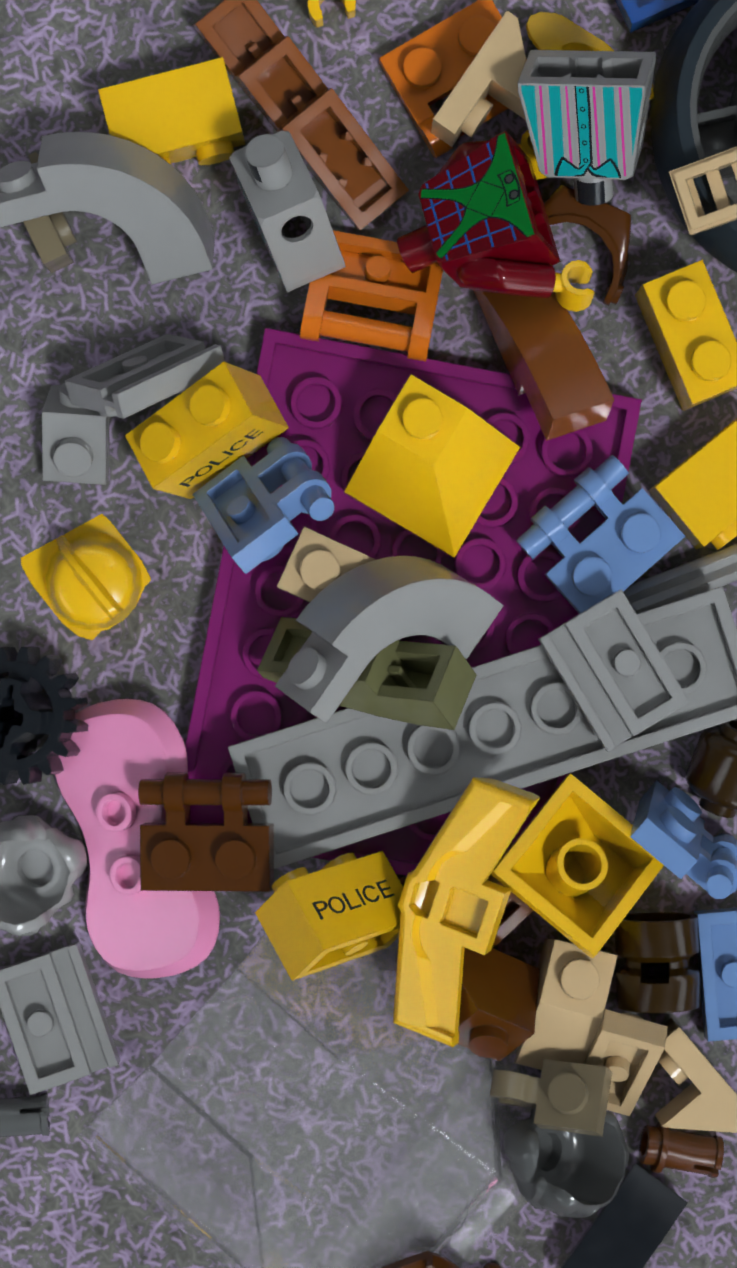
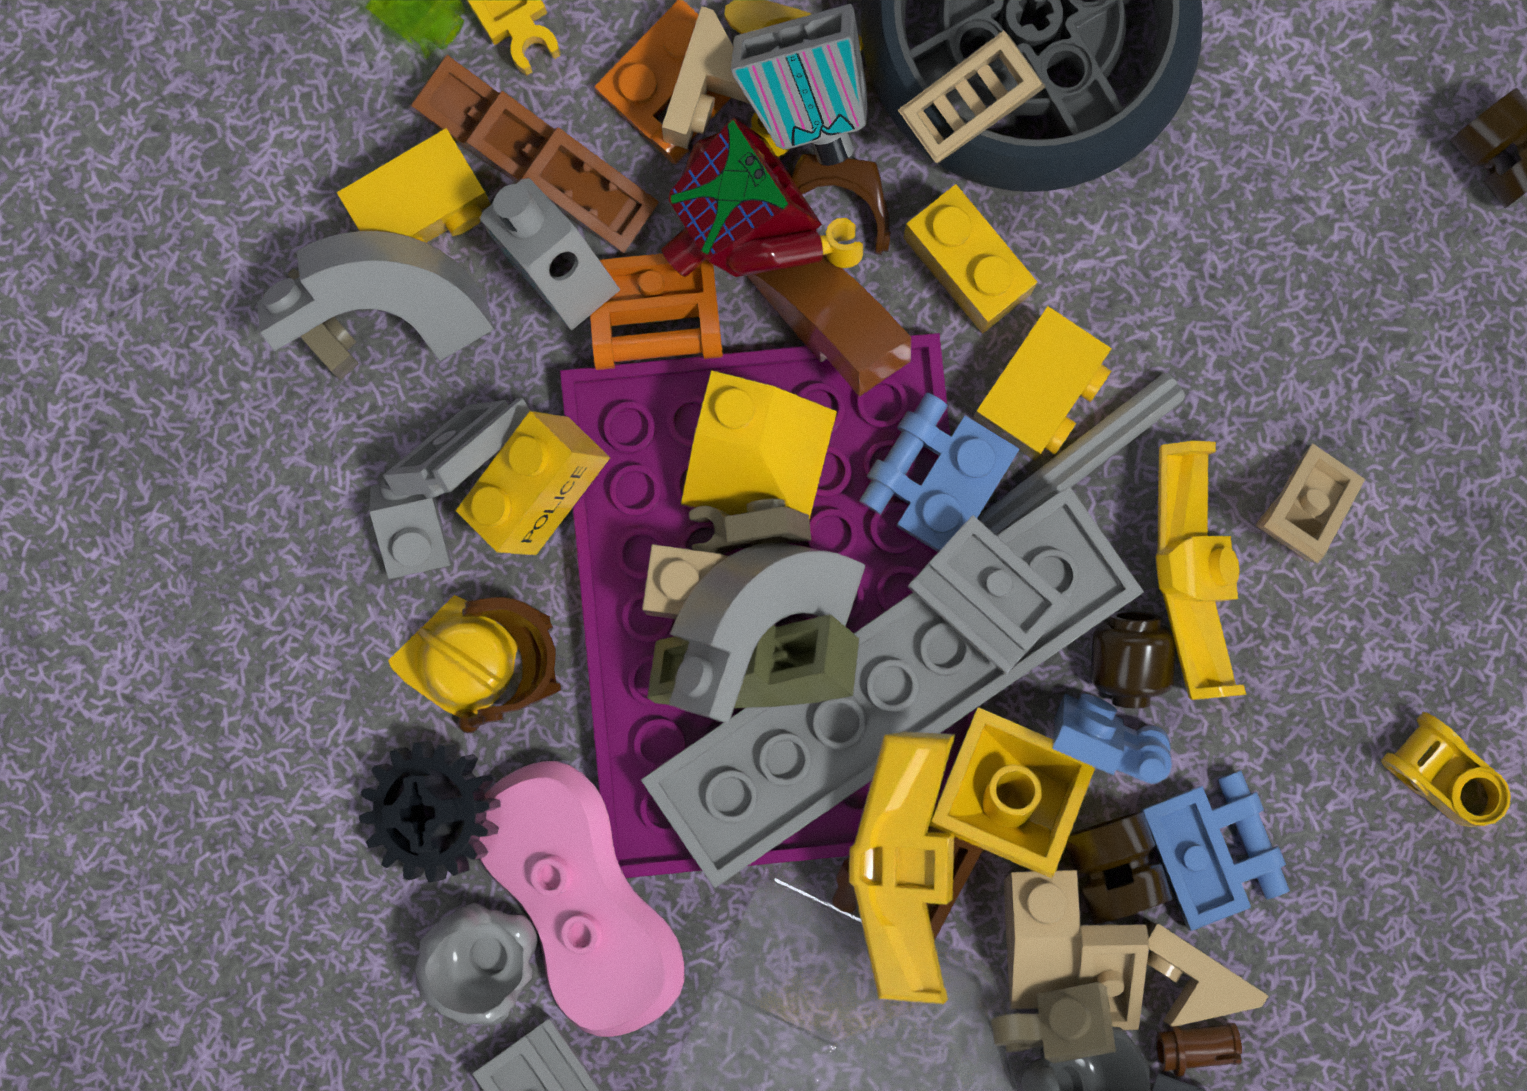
camera: 15 degrees left, 5 degrees down
reddish brown plate [138,773,274,892] -> none
medium blue plate [192,437,334,574] -> none
yellow brick [255,851,403,981] -> none
reddish brown slope [396,948,540,1062] -> none
none -> reddish brown helmet [458,597,561,734]
none -> dark tan plate [689,499,811,555]

